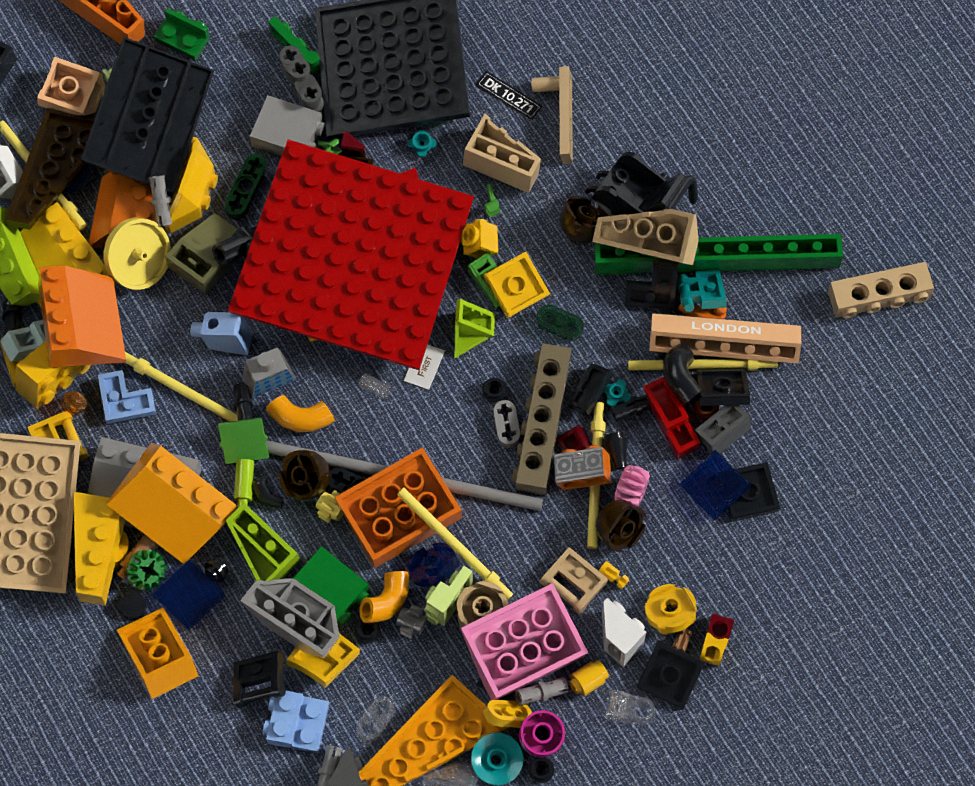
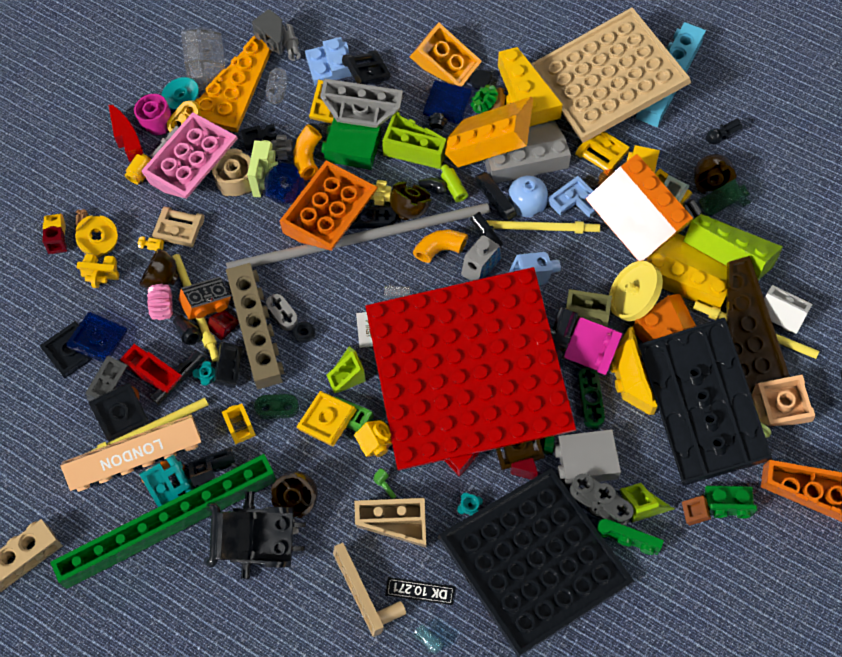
camera: 155 degrees right, 5 degrees down
light grey pin [149,175,172,226] -> none
bright green piece [218,418,269,464] -> none
bright green hand [318,139,342,154] -> none
light yellow bar [397,487,513,600] -> none
tan wedge [592,209,699,265] -> none
white slope [602,598,646,667] -> none
clear piece [603,690,655,726] -> none
black tile [637,640,705,709] -> none
black cylinder [663,344,702,405] -> none
none -> yellow hips [76,254,120,288]
none -> red slope [108,105,144,162]
none -> yellow window [222,403,256,445]
none -> black plate [241,124,277,150]
none -> clear light blue pin [413,624,444,655]
none -> black beam [475,171,517,221]
none -> light blue cylinder [507,175,548,217]
none -> dark pink bracket [564,317,622,375]
none -> lime slope [620,483,674,523]
none -> dark orange plate [682,495,711,526]

